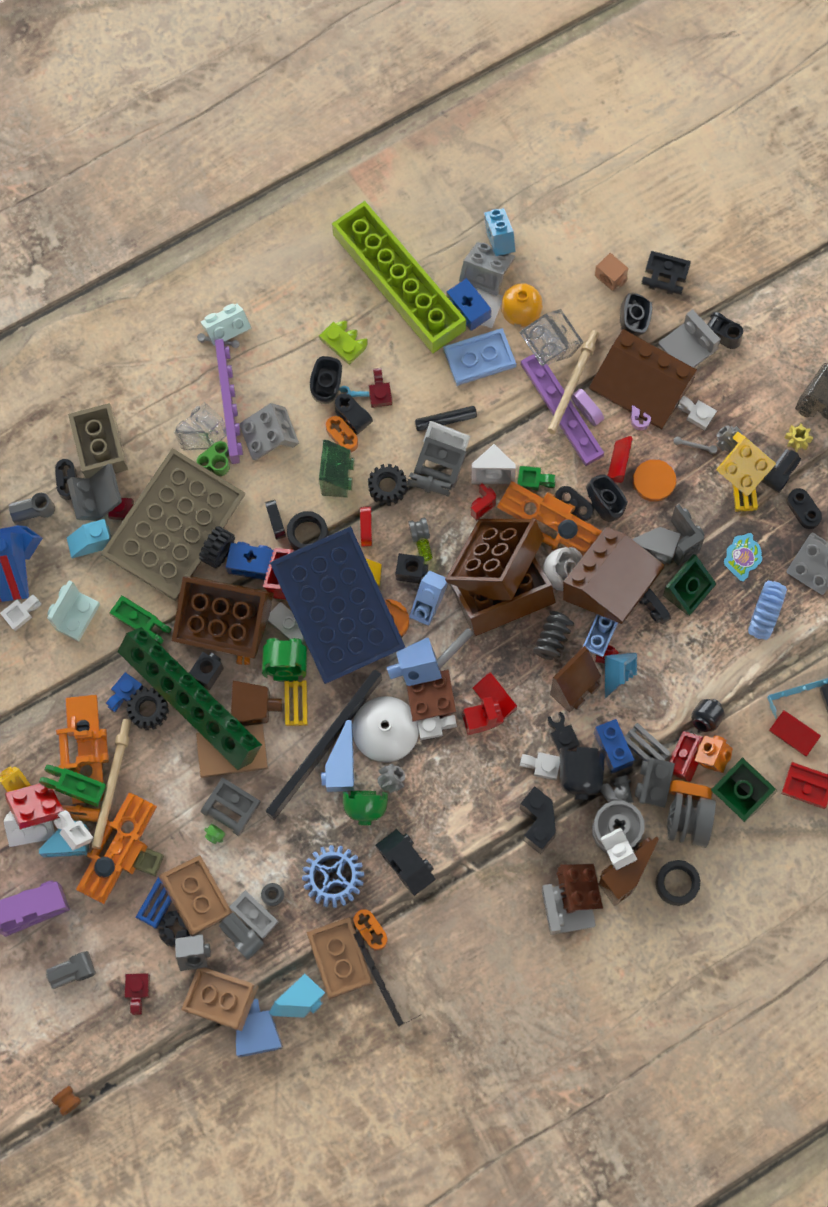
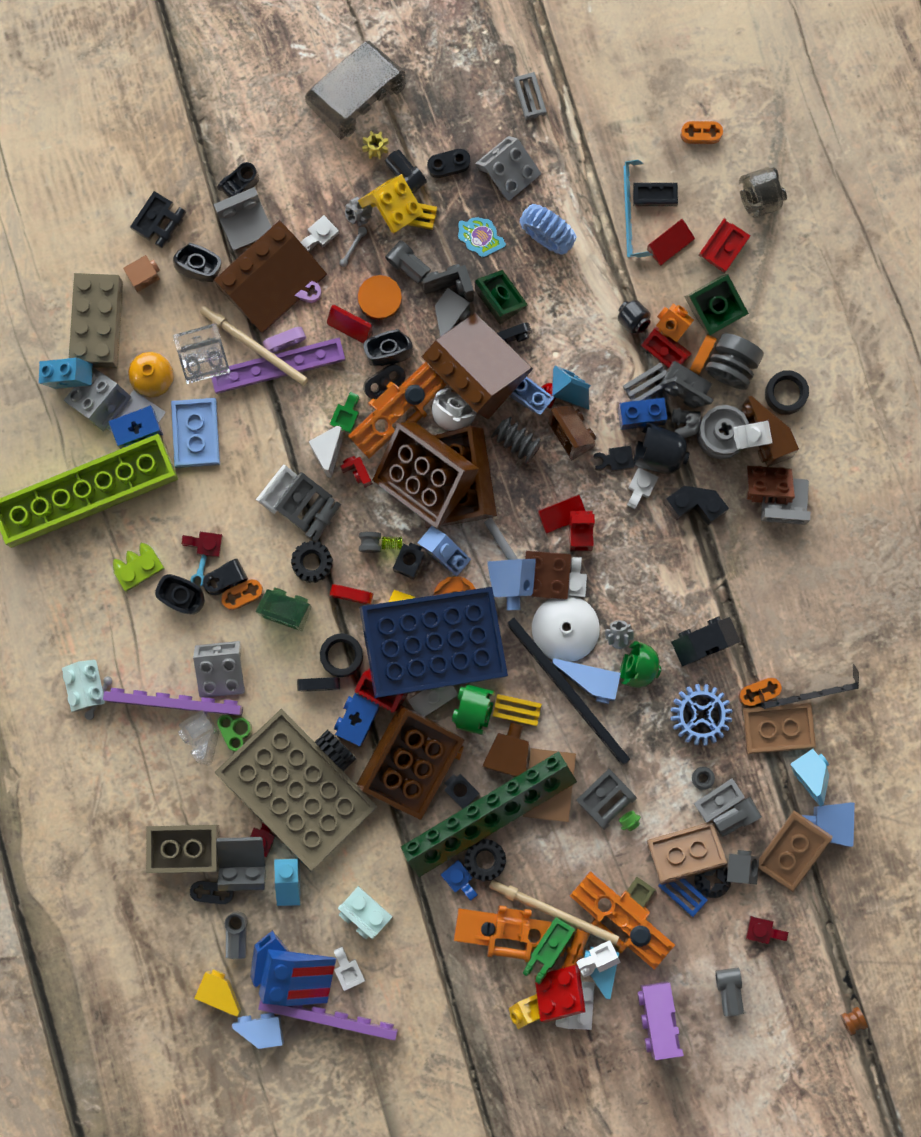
camera: 80 degrees left, 10 degrees up
green hinge [109,595,172,645] -> none
black axle [415,406,477,431] -> none
none -> dark tan brick [69,273,123,368]
none -> dark grey piece [385,240,431,284]

